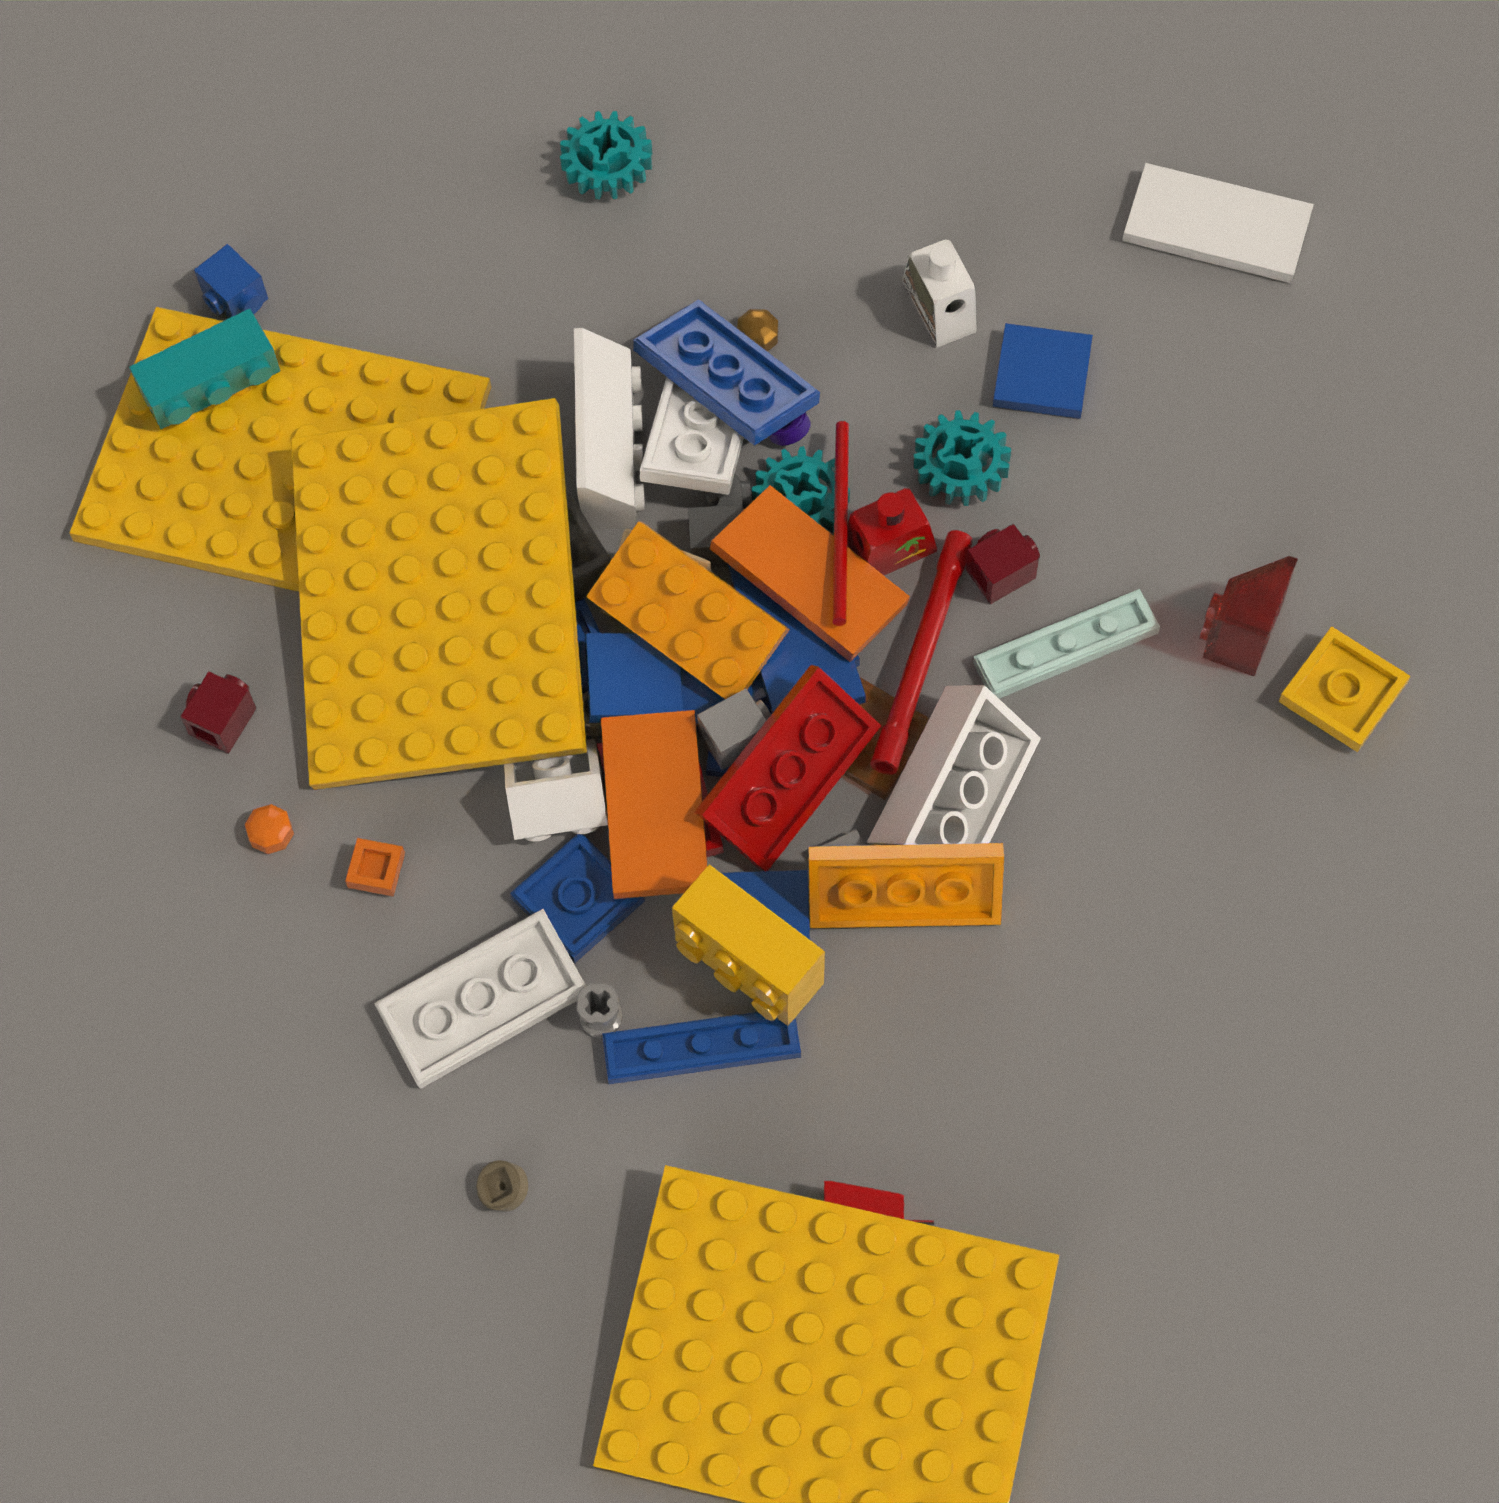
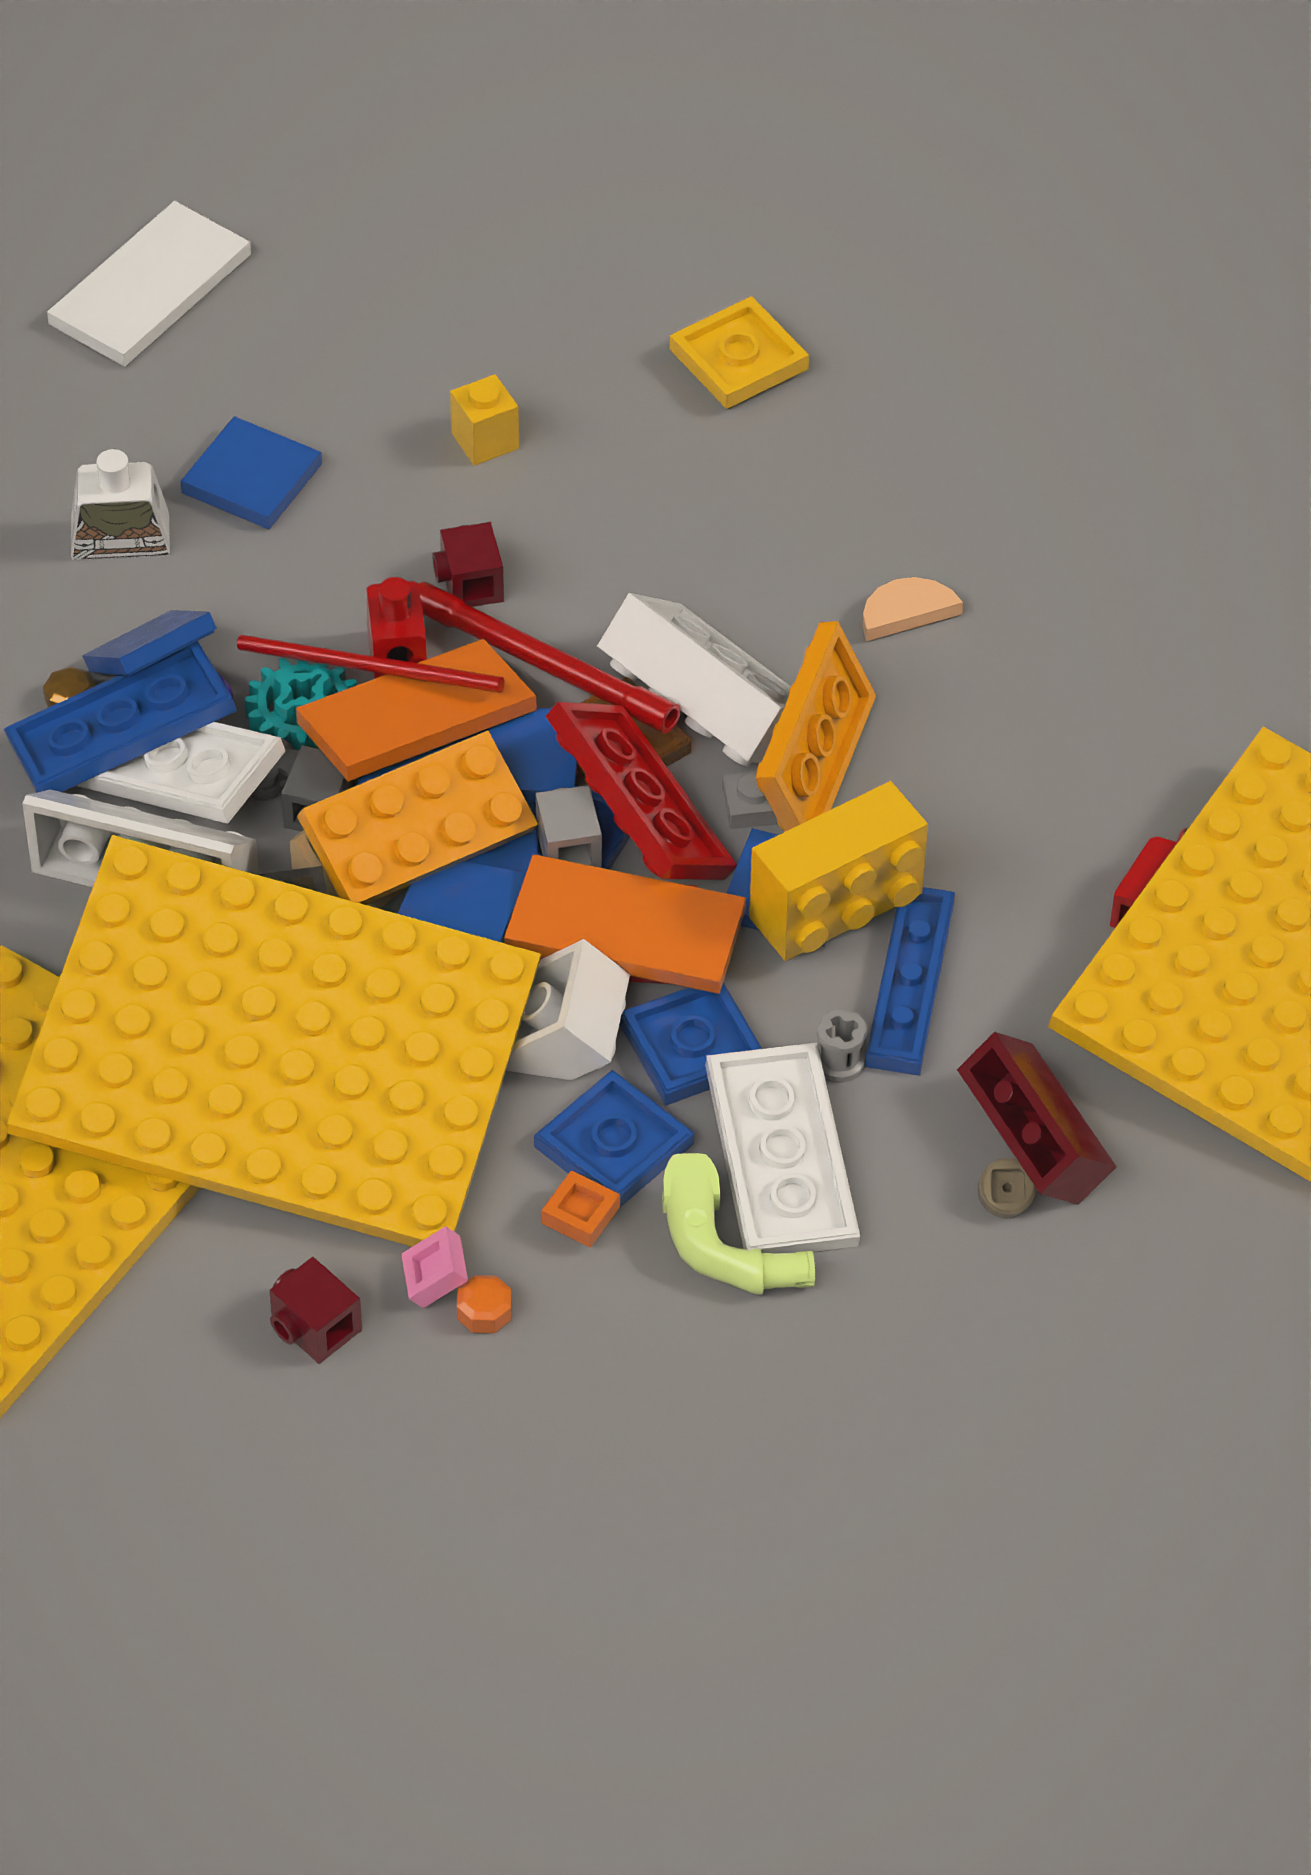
camera: 75 degrees left, 15 degrees down
teal gear [913,410,1011,506] -> none
light aqua tile [973,589,1160,699] -> none
clear red slope [1199,556,1298,677] -> none
none -> blue tile [82,610,217,676]
none -> bright pink plate [401,1226,468,1308]
none -> yellow brick [450,374,519,466]
none -> blue tile [534,1070,694,1207]
none -> yellowish green piece [662,1153,815,1294]
none -> light nougat tile [862,577,963,642]
none -> dark red brick [957,1031,1117,1205]

